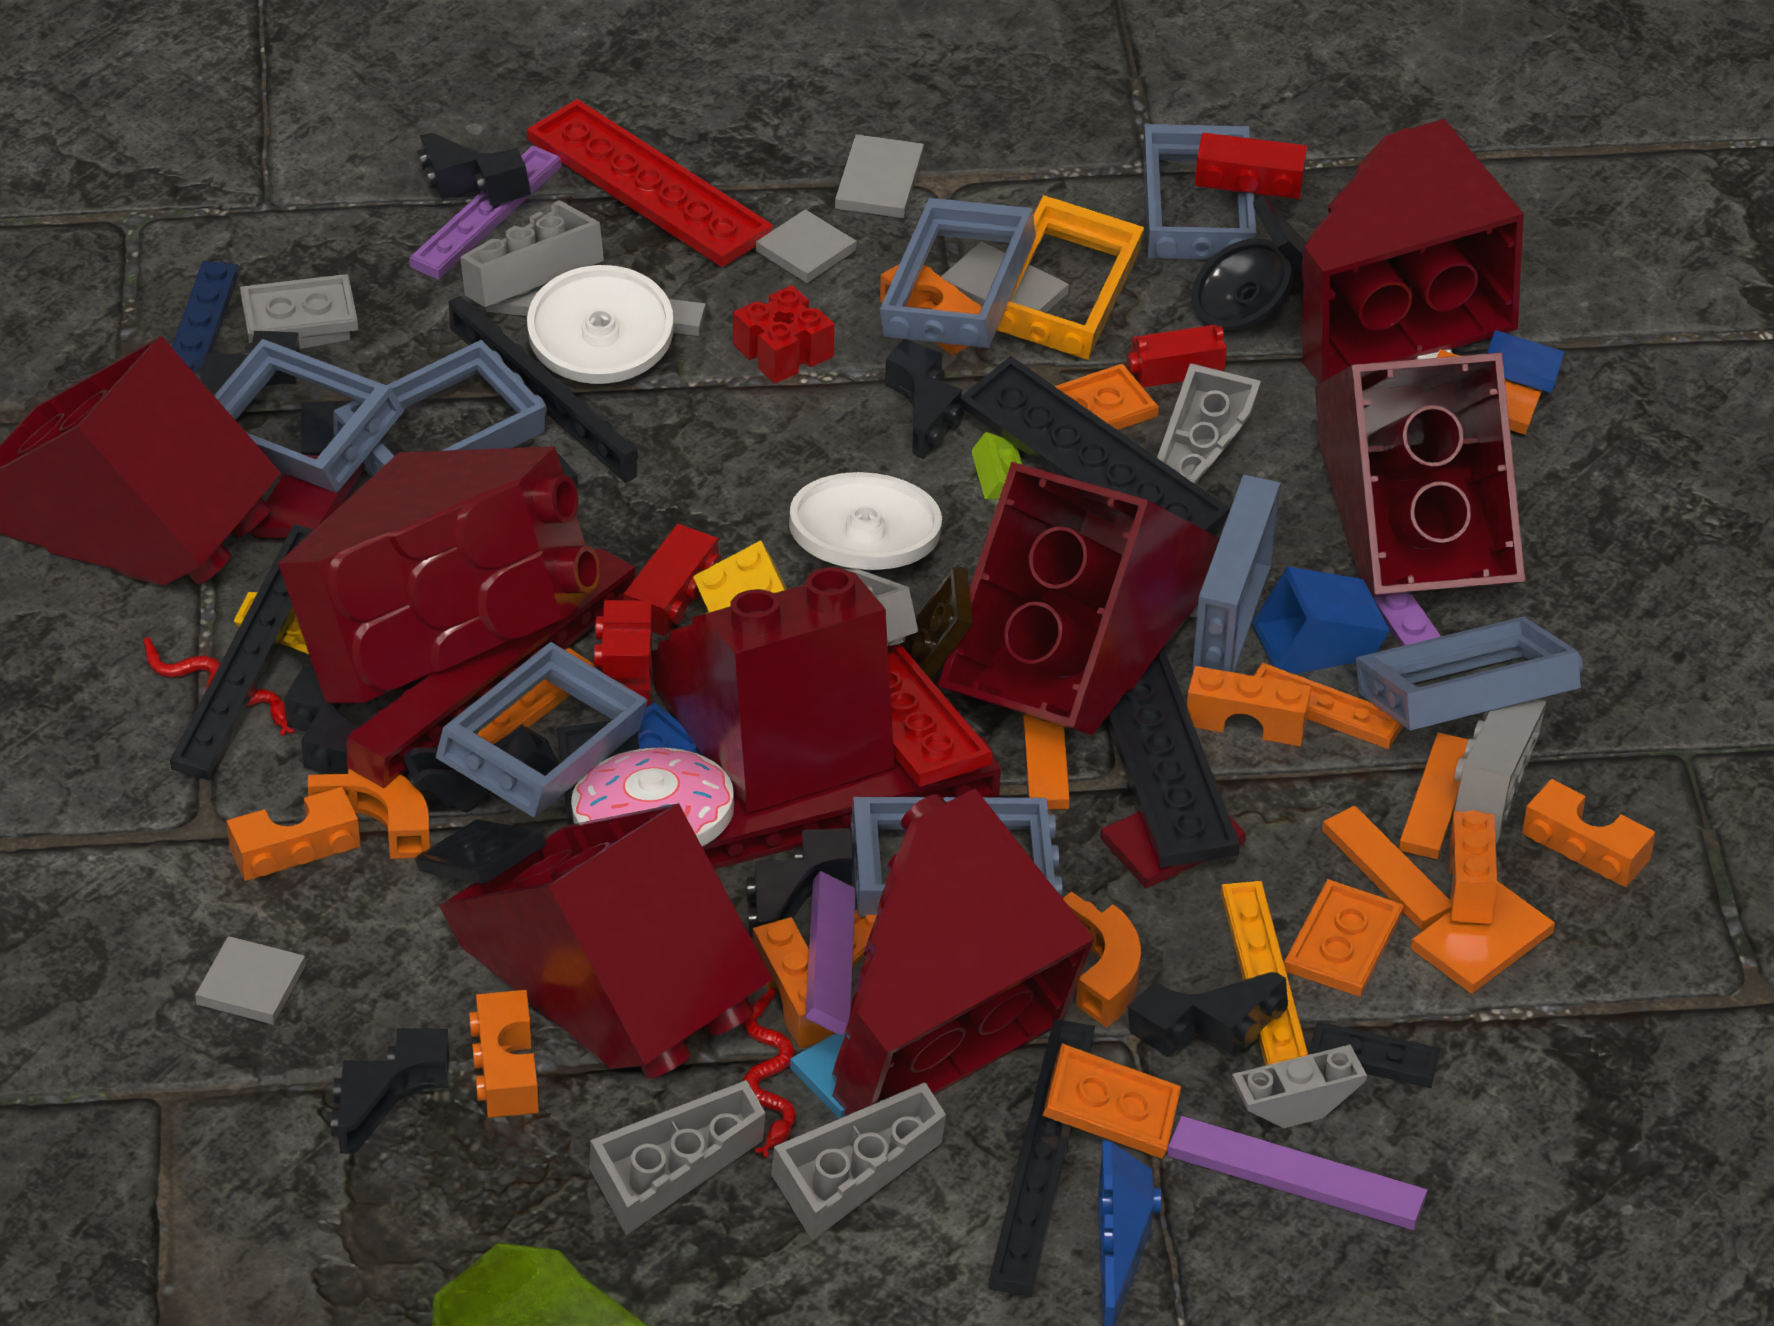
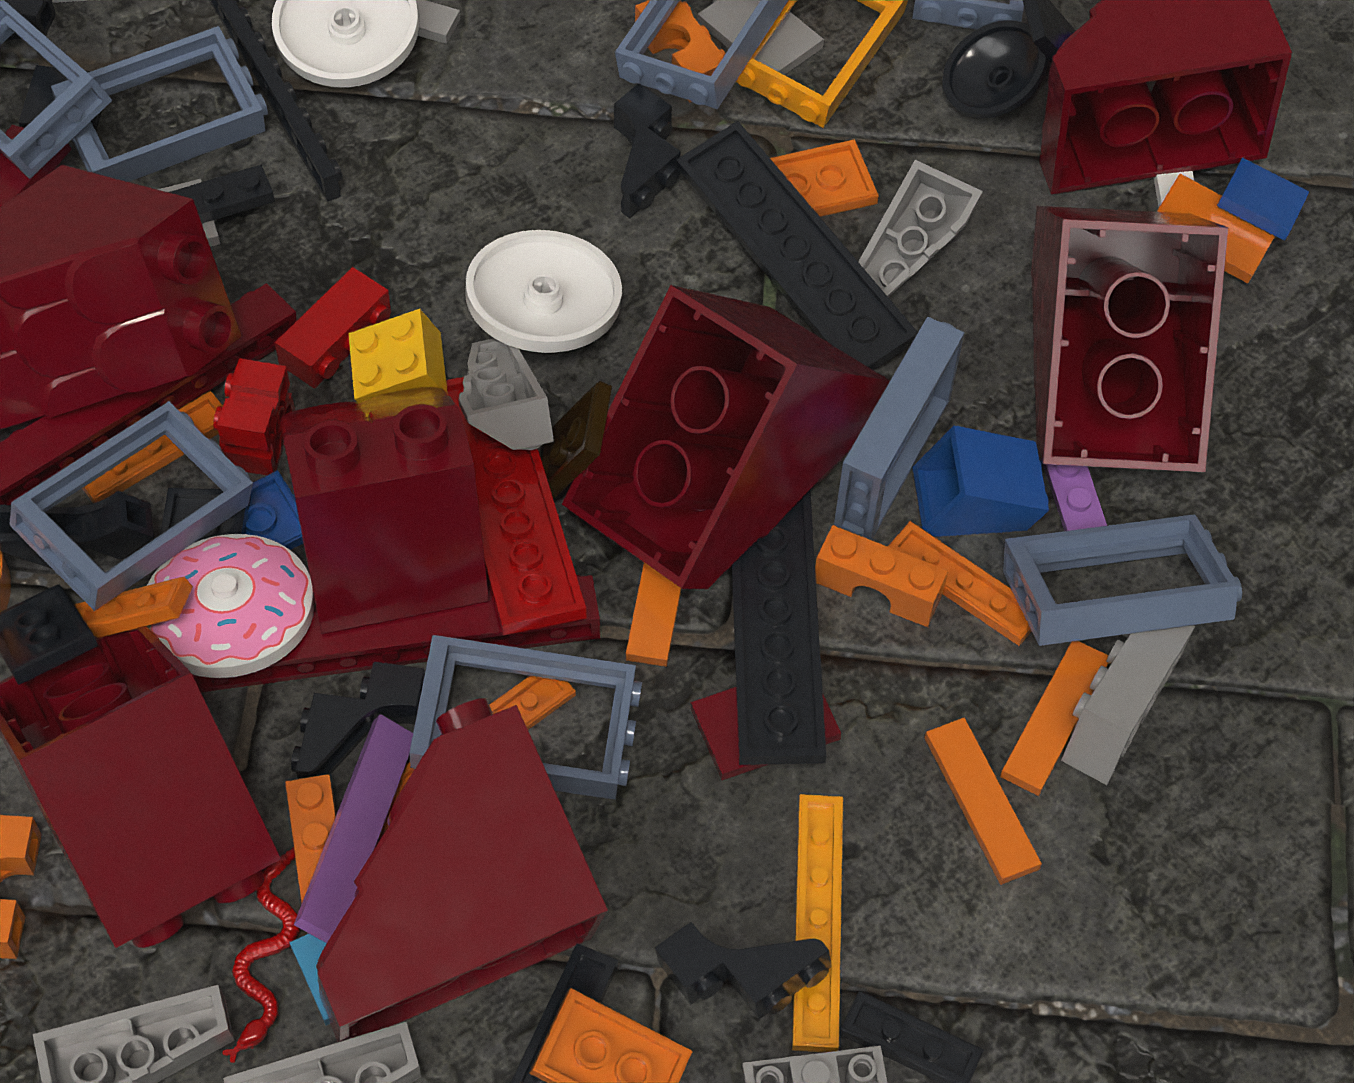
camera: 10 degrees right, 15 degrees up
red brick [733,285,835,384] -> none
lime slope [972,432,1022,500] -> none
orange arch [1063,891,1141,1028] -> none
red brick [1126,324,1227,388] -> none
orange tile [1284,879,1404,997] -> none
orange tile [1411,881,1555,994] -> none
orange arch [1449,810,1497,924] -> none
orange arch [1522,779,1656,887] -> none
none -> orange tile [73,577,193,638]

